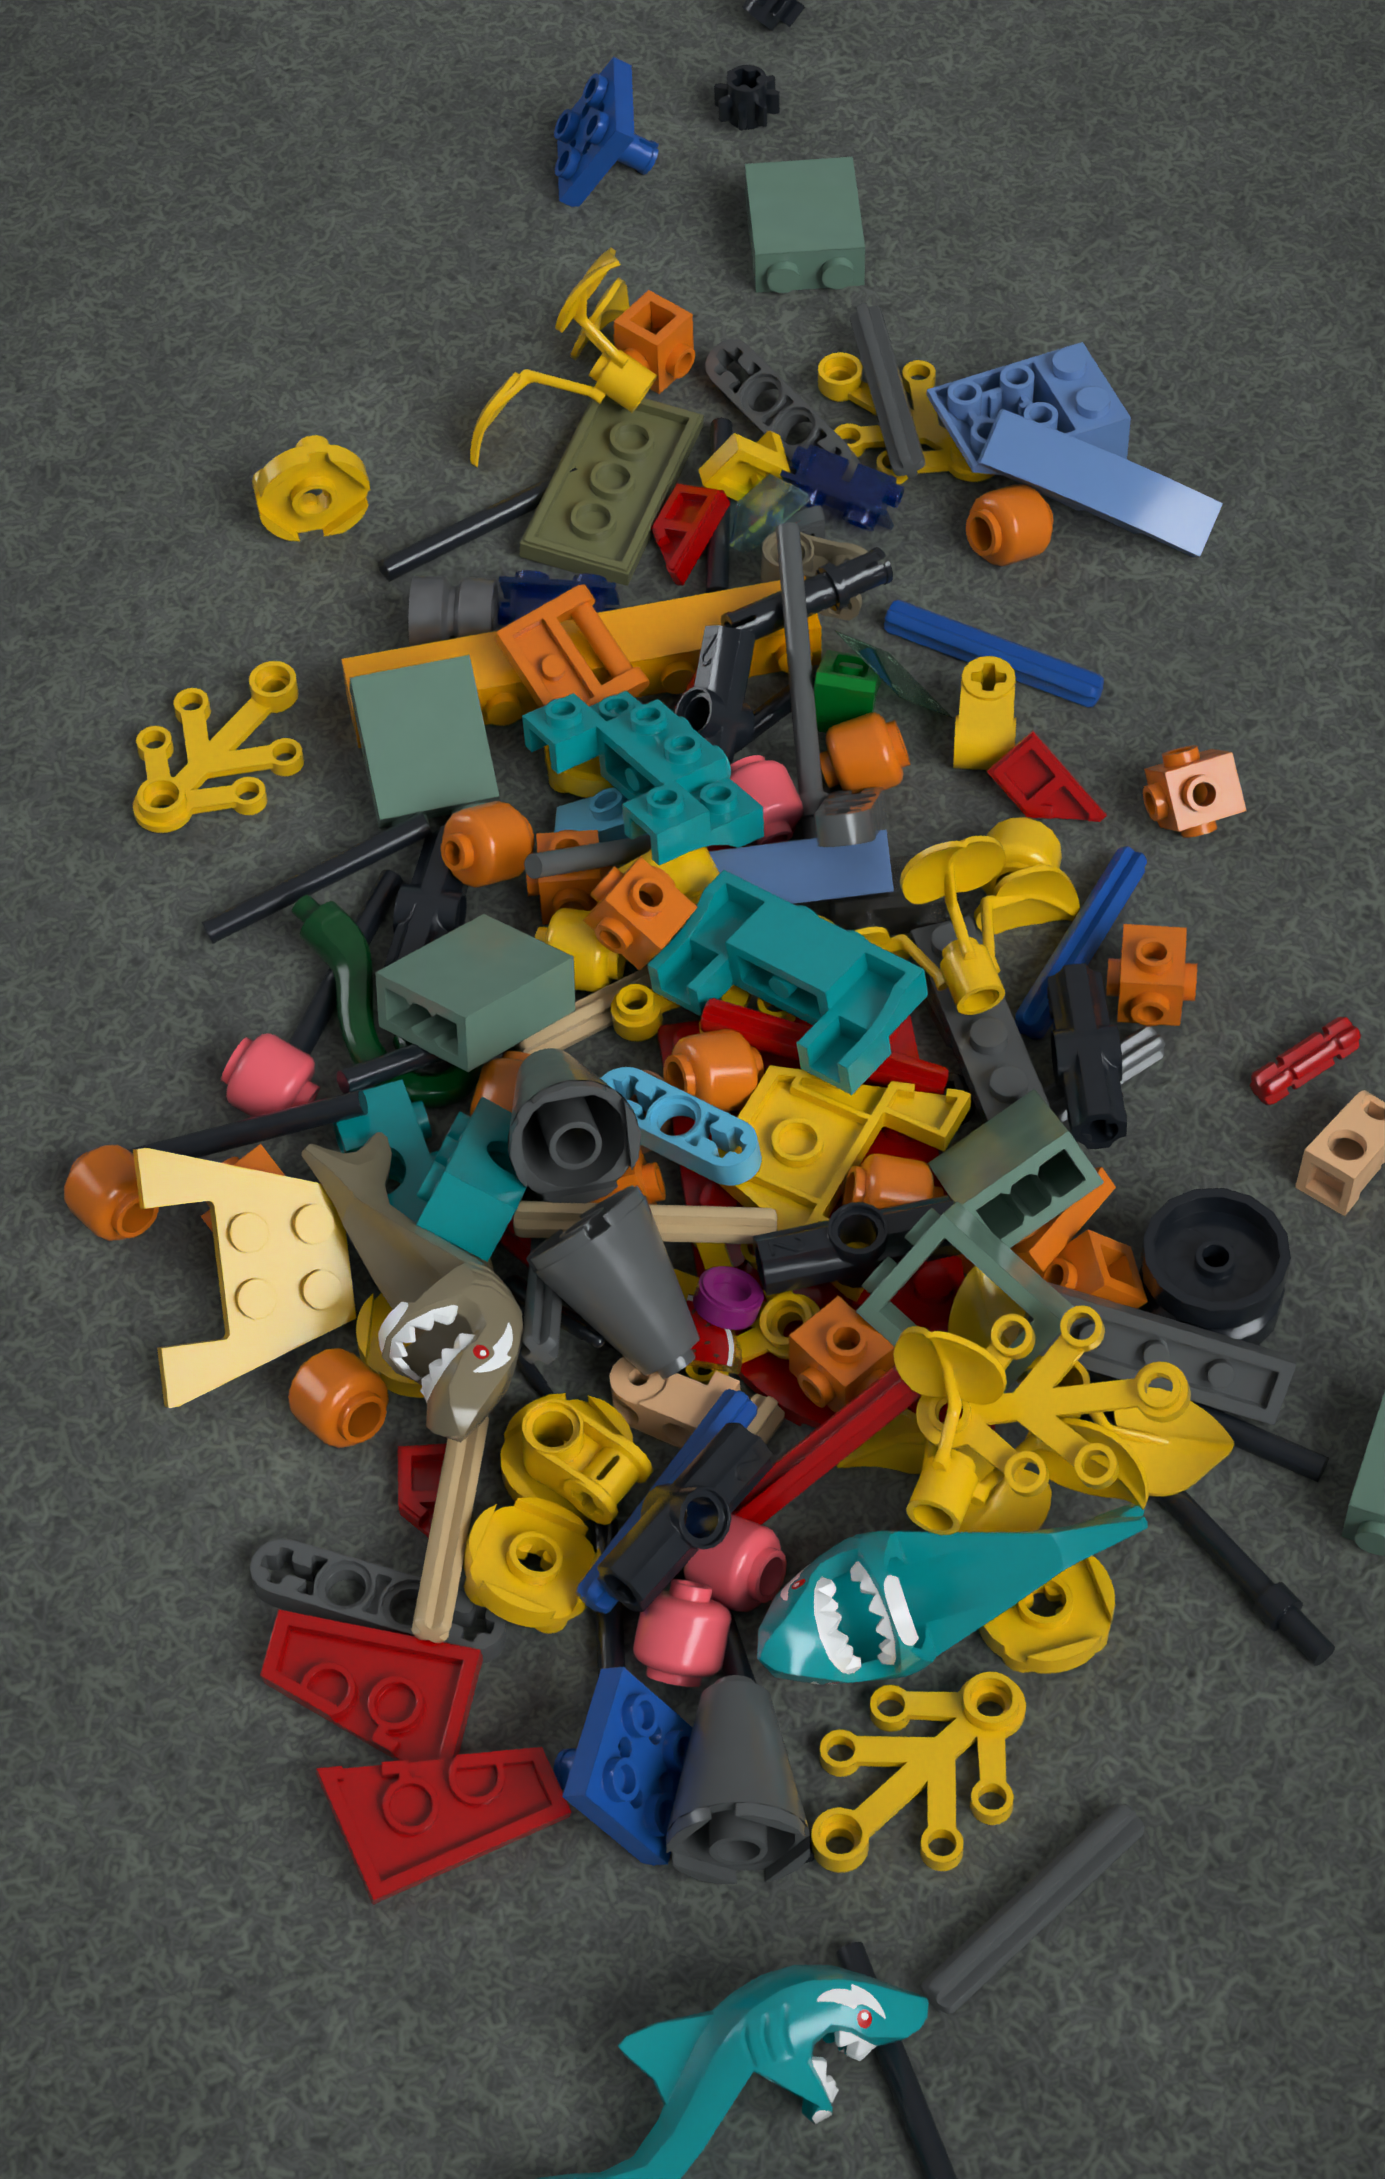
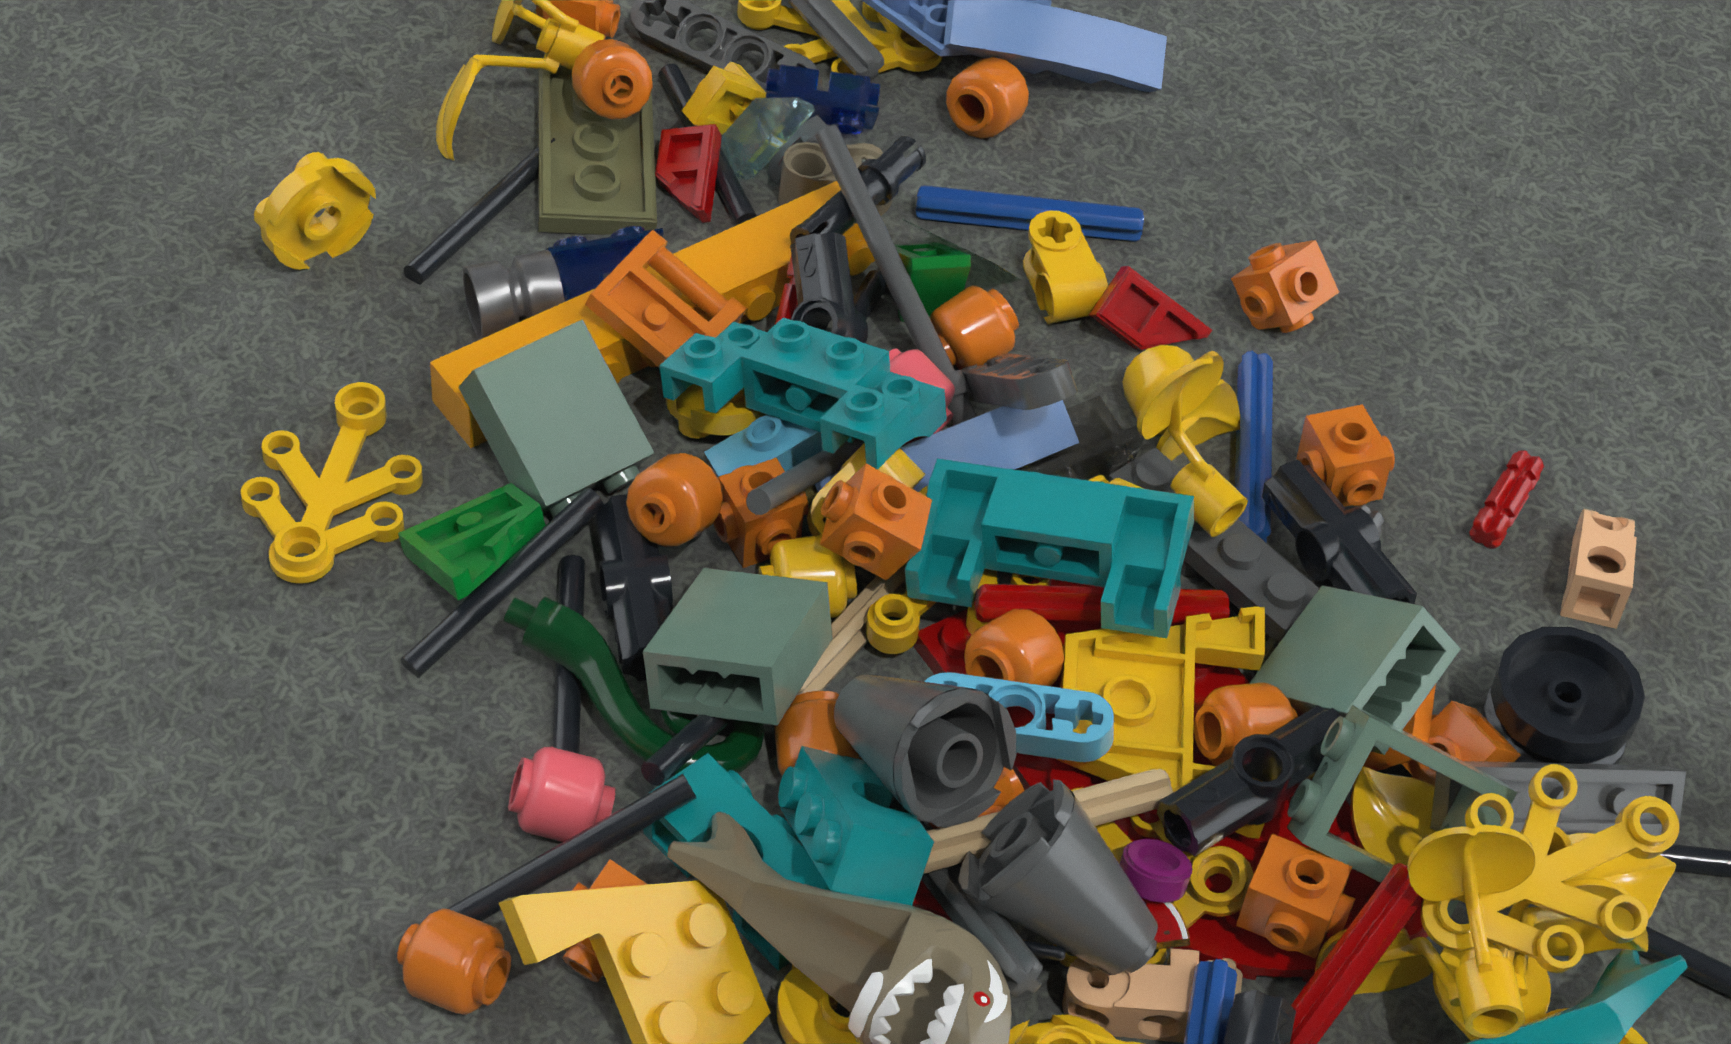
camera: 30 degrees left, 5 degrees down
none -> green wing [398,483,545,600]
none -> orange head [572,39,653,120]

